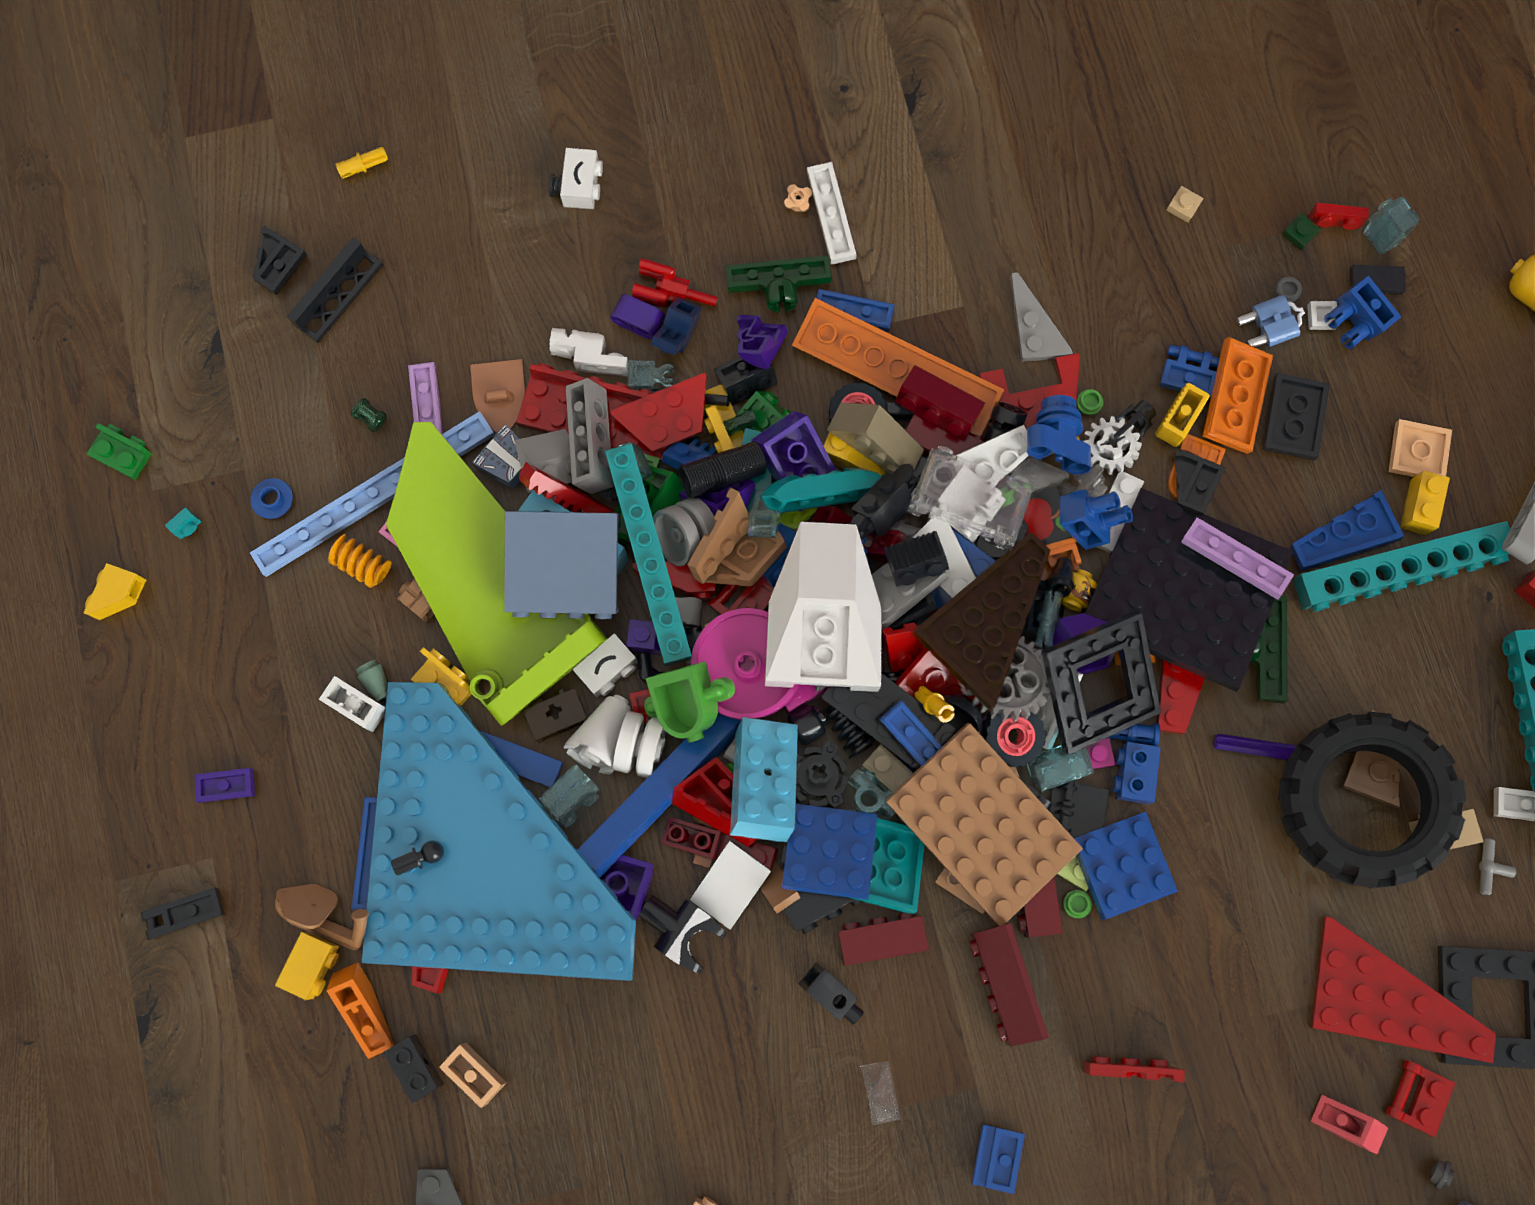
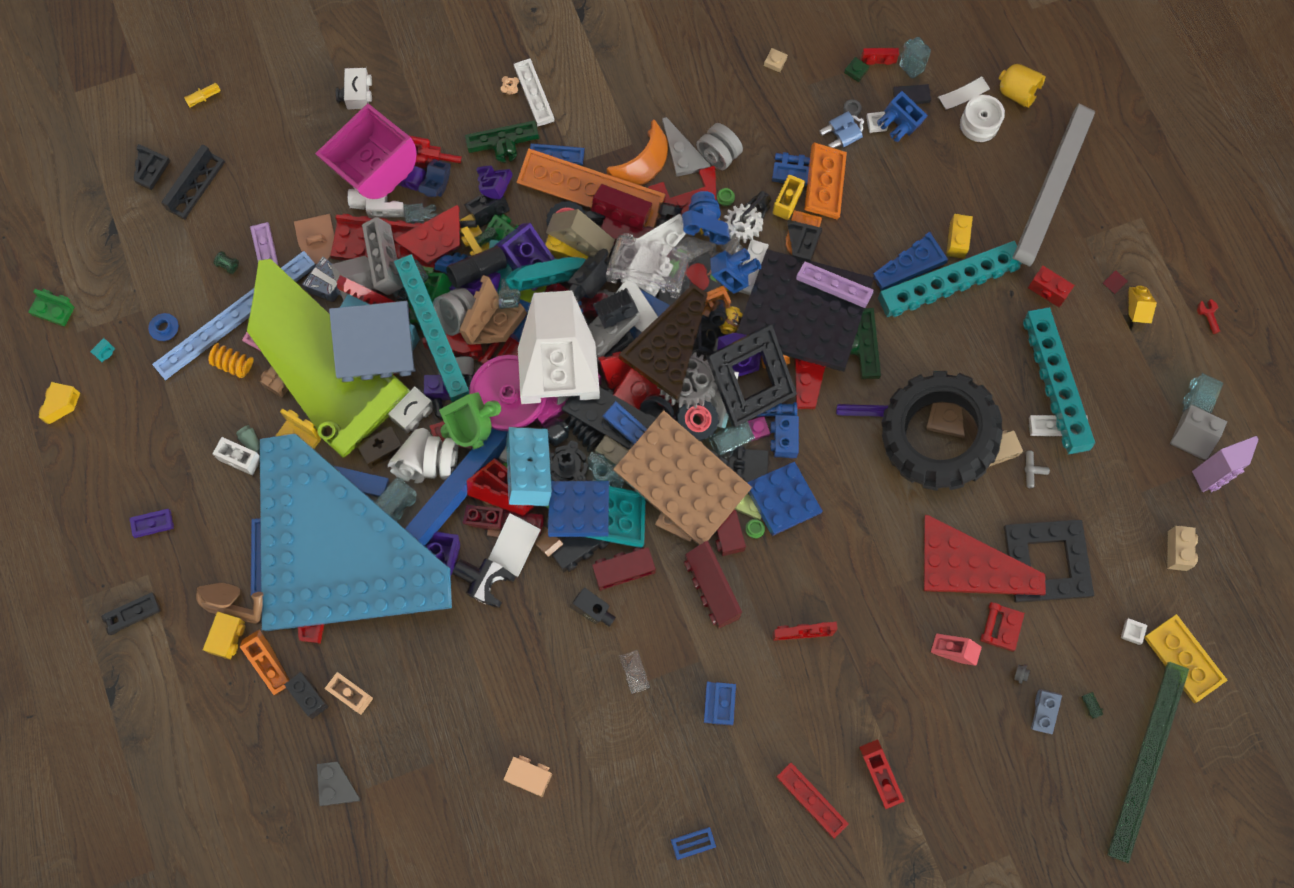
camera: 10 degrees left, 5 degrees down
black axle [391,841,444,875] -> none
yellow axle [915,686,955,722] -> none
clear light blue pin [1035,590,1063,648] -> none
black plate [1262,373,1330,461] -> none
light nougat plate [1388,419,1452,477] -> none
none -> dark pink container [315,103,417,199]
none -> orange windscreen [606,119,668,186]
none -> light grey wheel [696,123,743,170]
none -> white sticker [939,77,990,109]
none -> white wheel [960,95,1005,142]

